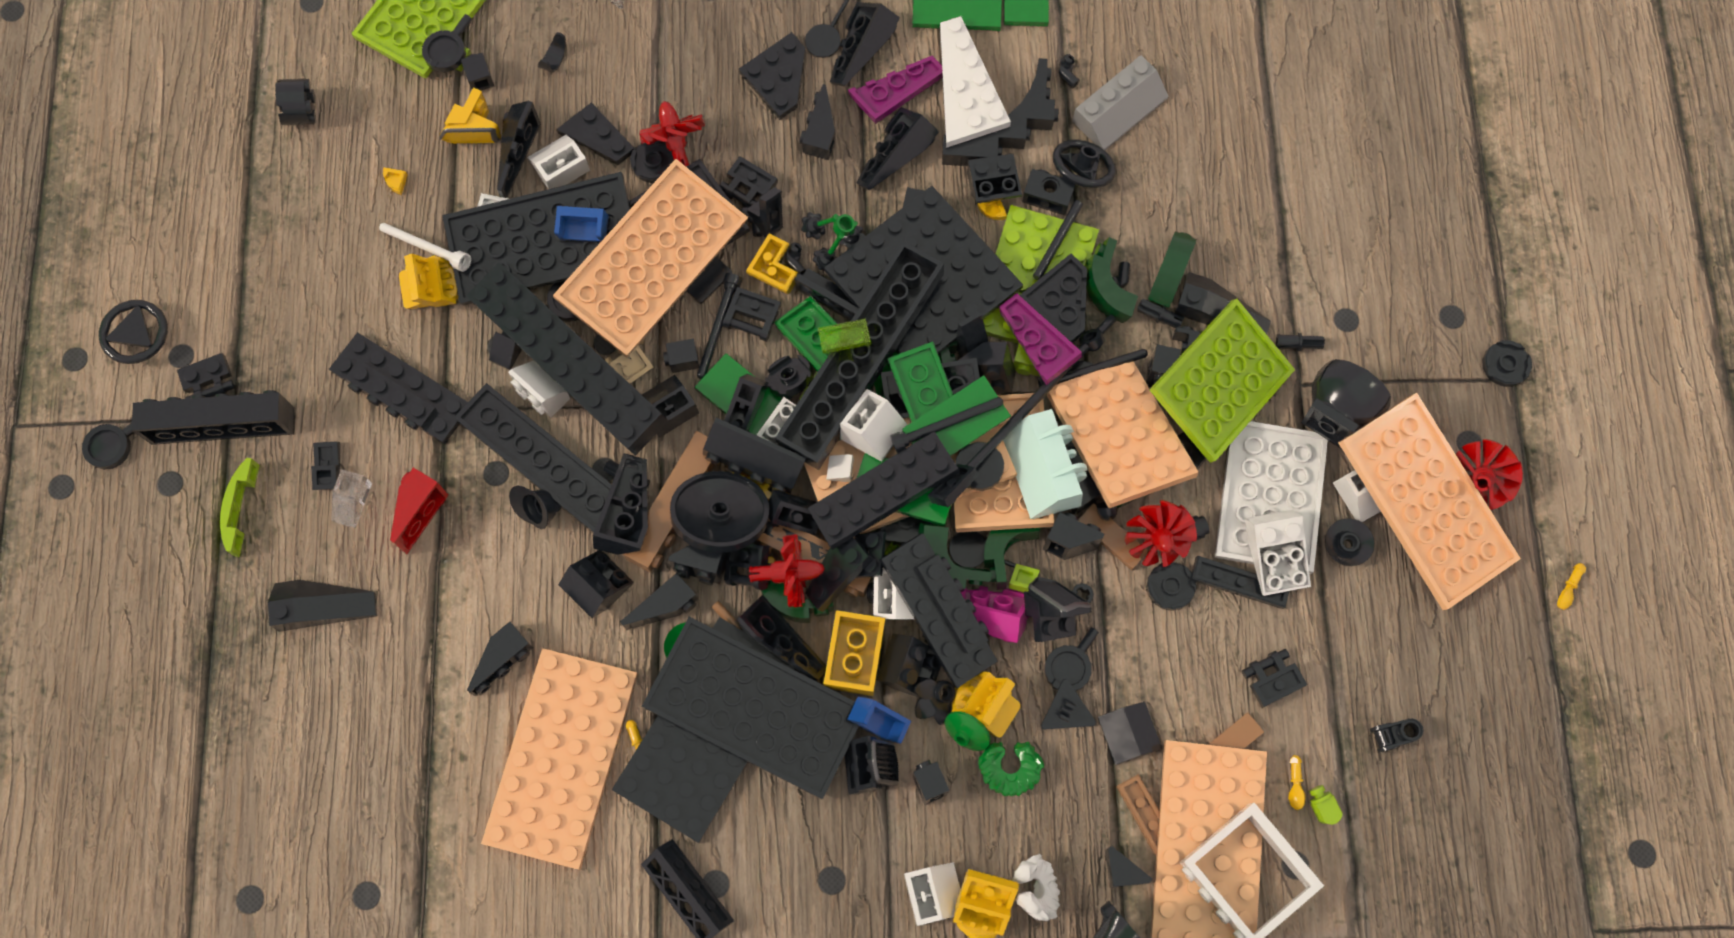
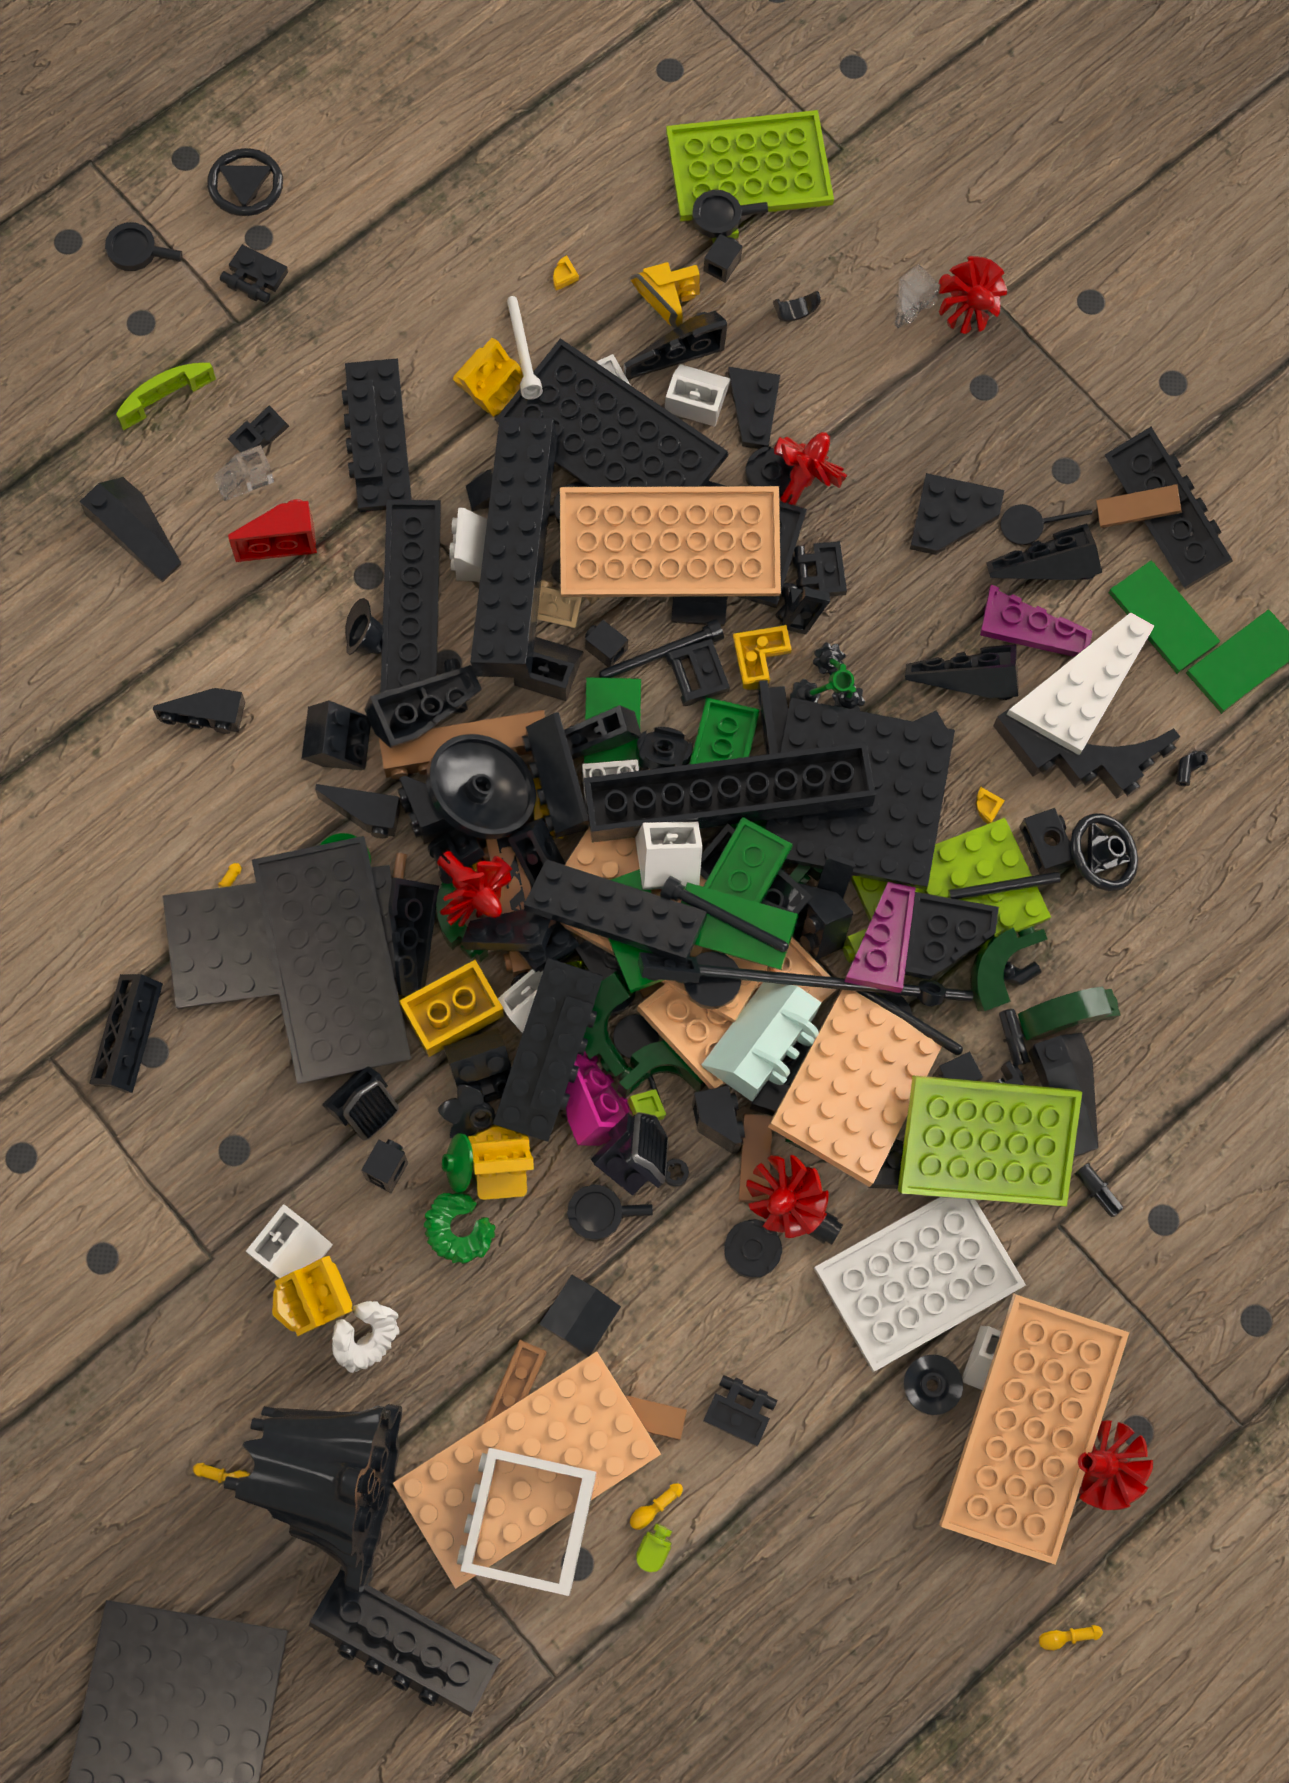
camera: 45 degrees right, 0 degrees up
black brick [132,390,295,445] -> none
black brick [275,78,316,126] -> none
light nougat plate [481,648,638,870] -> none
blue panel [554,206,609,242] -> none
black arm [785,242,806,275] -> none
black slope [800,84,835,160] -> none
clear neon green plate [818,319,871,354] -> none
white slope [826,454,854,482] -> none
blue panel [848,697,911,744] -> none
black slope [967,153,1022,204] -> none
black piece [1041,679,1096,730] -> none
light grey slope [1072,55,1169,150] -> none
black hinge [1097,502,1117,521] -> none
black slope [1105,845,1152,888] -> none
black tile [1190,556,1289,609] -> none
white slope [1245,510,1311,596] -> none
black plate [1301,359,1391,449] -> none
black piece [1370,718,1424,753] -> none
black tile [1482,340,1532,387] -> none

